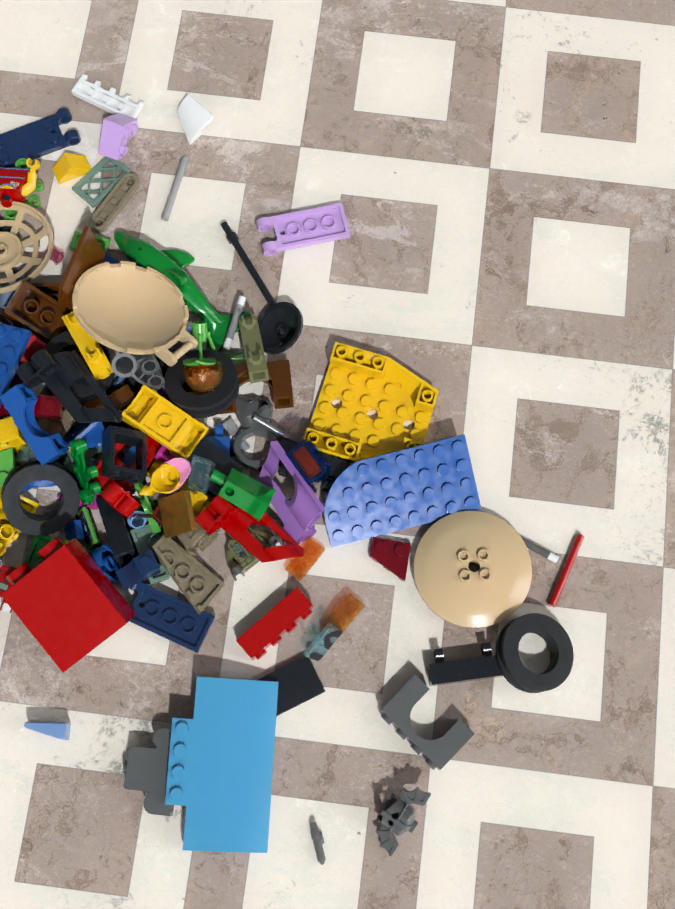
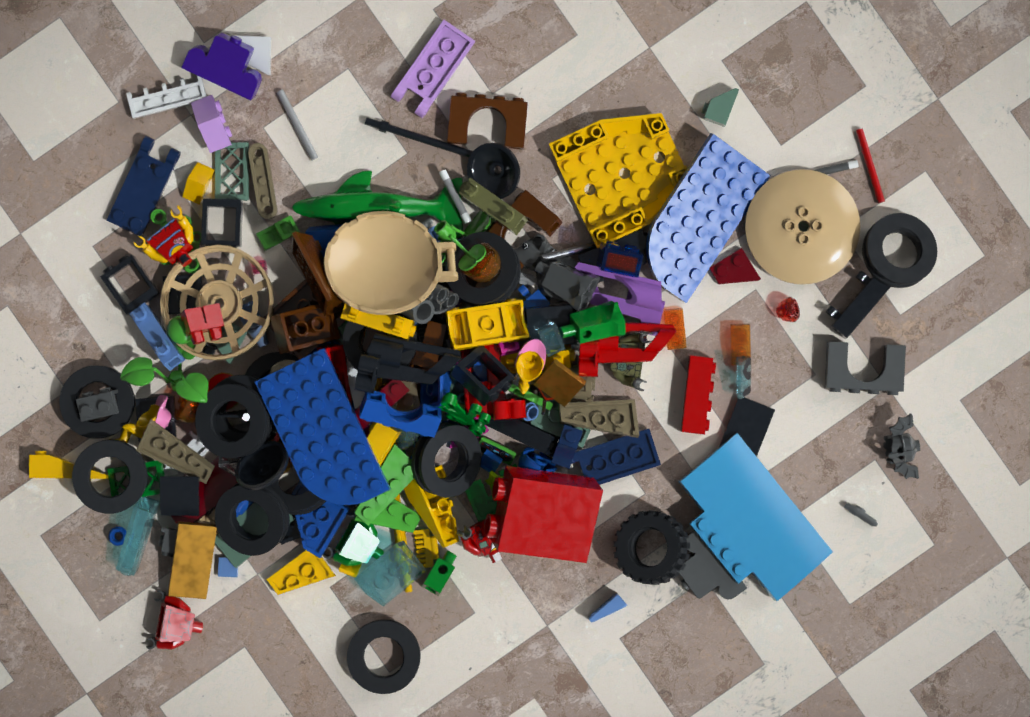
camera: 45 degrees left, 15 degrees up
none -> dark purple brick [181,33,262,101]
none -> black window [201,199,243,248]
none -> reddish brown arch [447,93,528,150]
none -> dark grey piece [535,261,600,312]
none -> black tyre [613,510,690,585]
none -> sand green slope [701,88,739,127]
none -> clear red cone [776,297,800,322]

